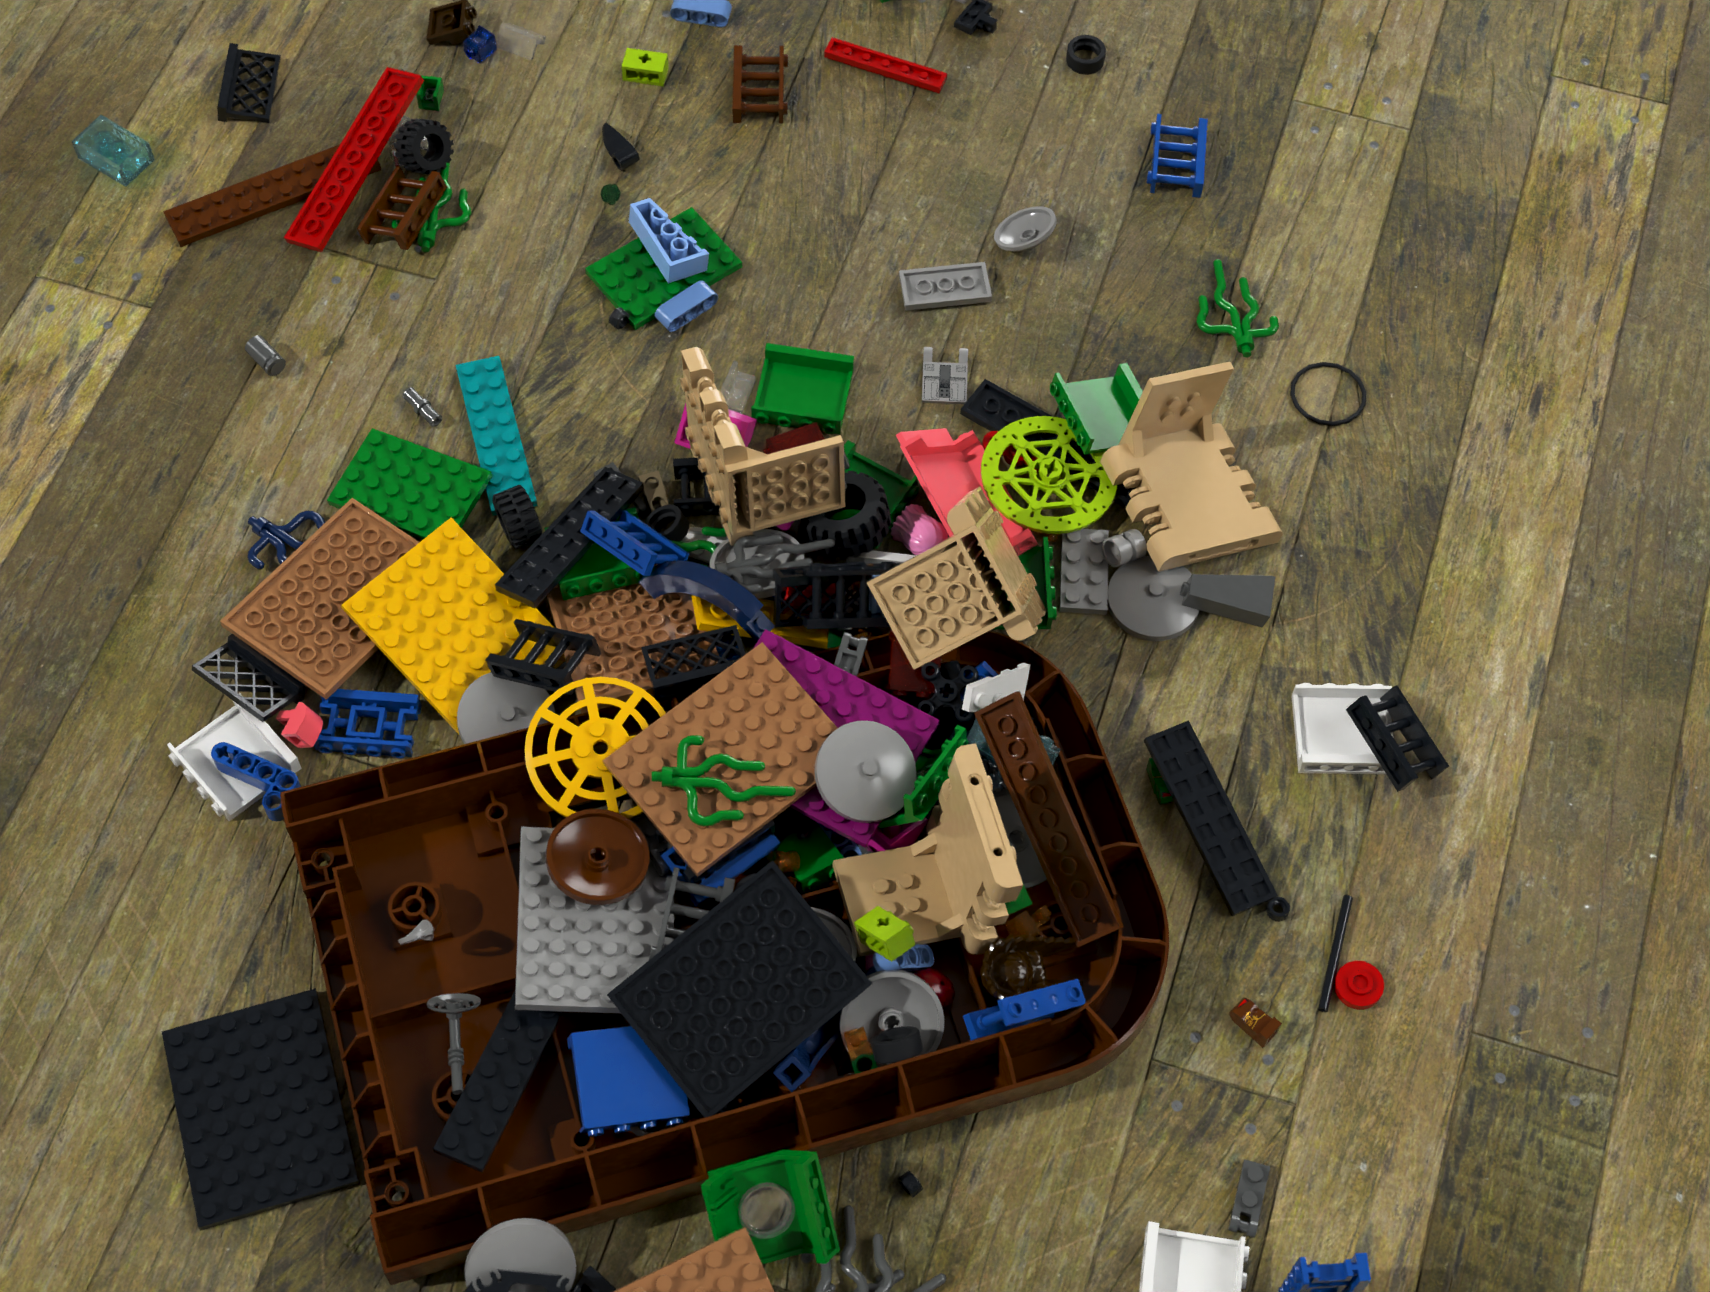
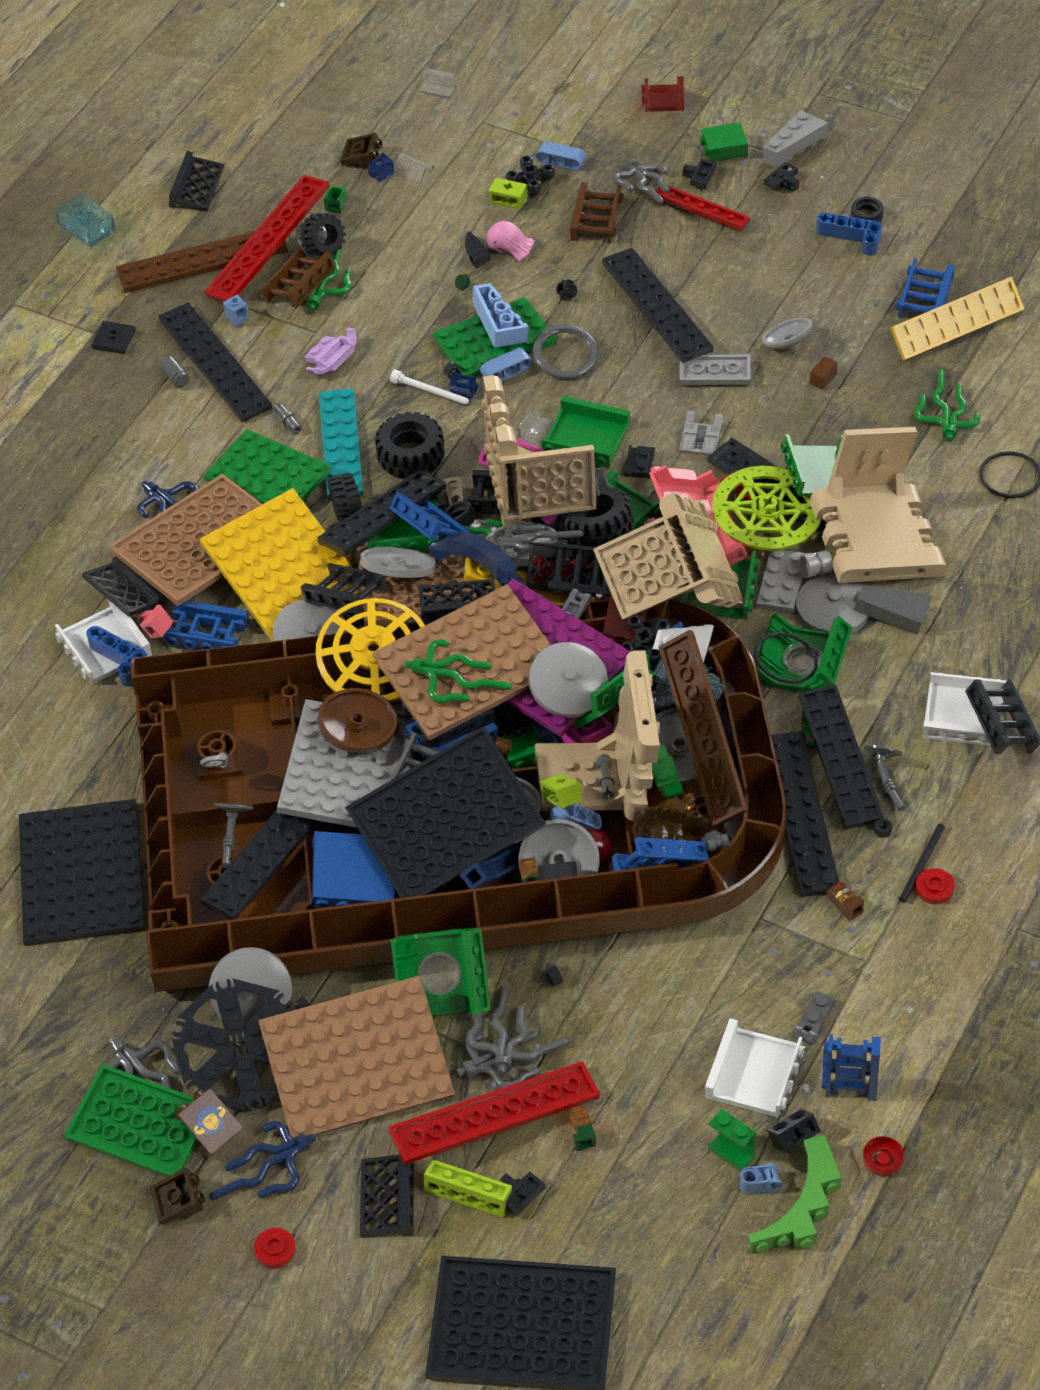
camera: 15 degrees right, 10 degrees down
none -> black plate [91,321,136,354]
none -> black plate [158,302,272,423]
none -> medium blue brick [223,295,249,326]
none -> lavender plate [305,328,357,375]
none -> light grey dish [360,547,435,578]
none -> black tyre [375,412,445,479]
none -> white piece [390,369,469,405]
none -> clear blue window [449,371,478,400]
none -> bright pink piece [487,221,534,261]
none -> black gear [506,155,555,195]
none -> dark grey wedge [533,324,599,379]
none -> black gear [556,279,577,301]
none -> dark grey pin [596,754,615,799]
none -> black plate [602,248,713,363]
none -> dark grey plant [613,159,670,204]
none -> black plate [624,445,655,478]
none -> black hinge [682,159,717,189]
none -> dark grey plate [701,830,730,852]
none -> black piece [754,632,818,684]
none -> green panel [755,613,853,692]
none -> black plate [771,731,839,897]
none -> reddish brown piece [810,356,838,389]
none -> blue beam [816,213,882,256]
none -> dark grey dish [864,744,905,811]
none -> yellow plate [890,277,1024,360]

